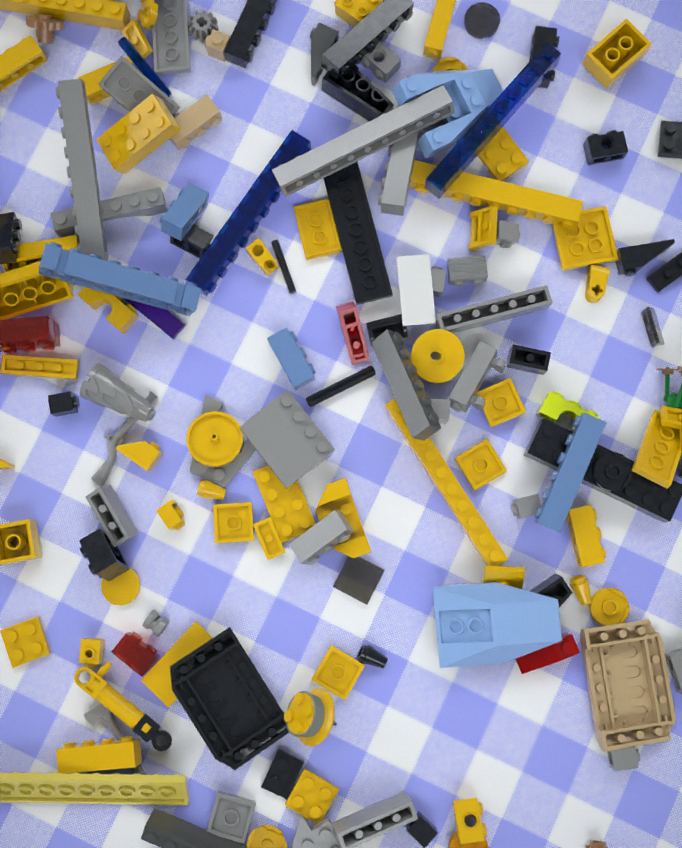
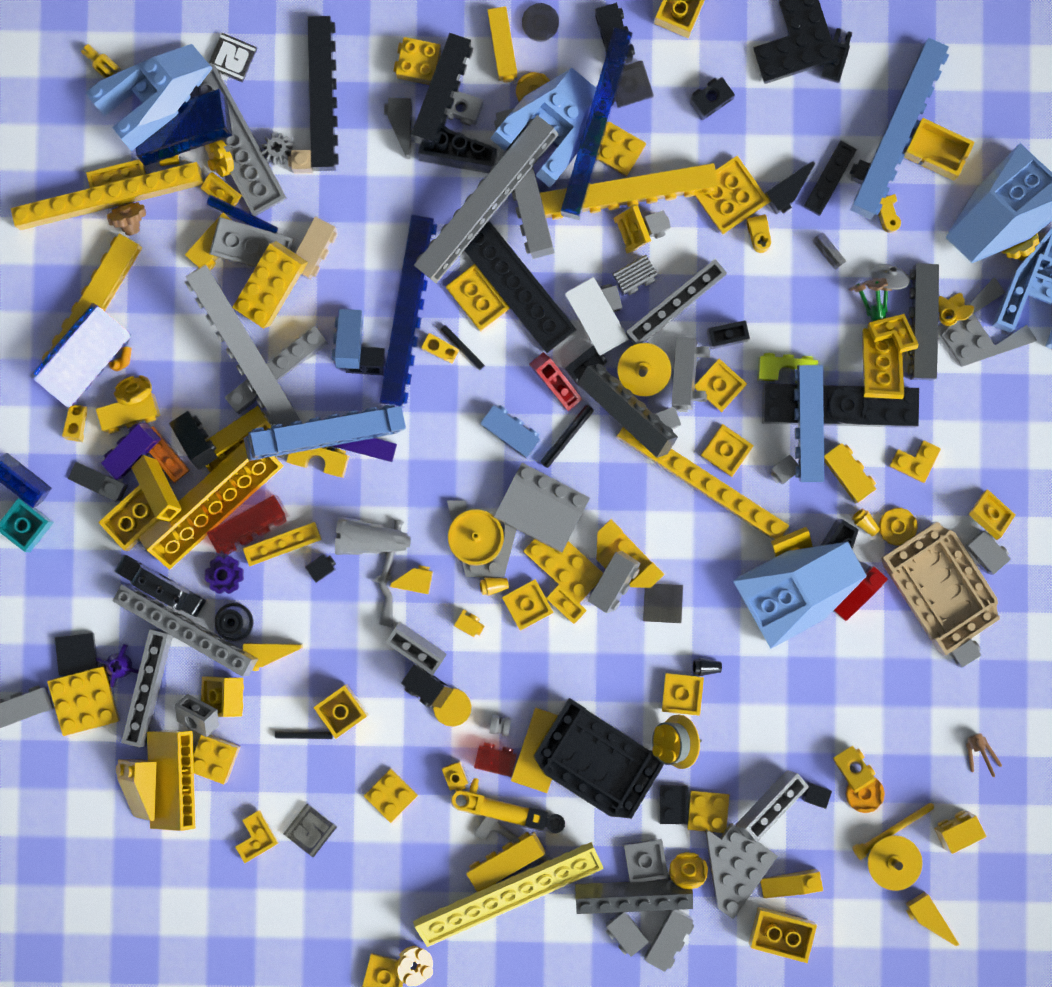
camera: 20 degrees left, 5 degrees up
none -> clear smoke tile [606,60,654,109]
none -> yellow plate [889,440,941,483]

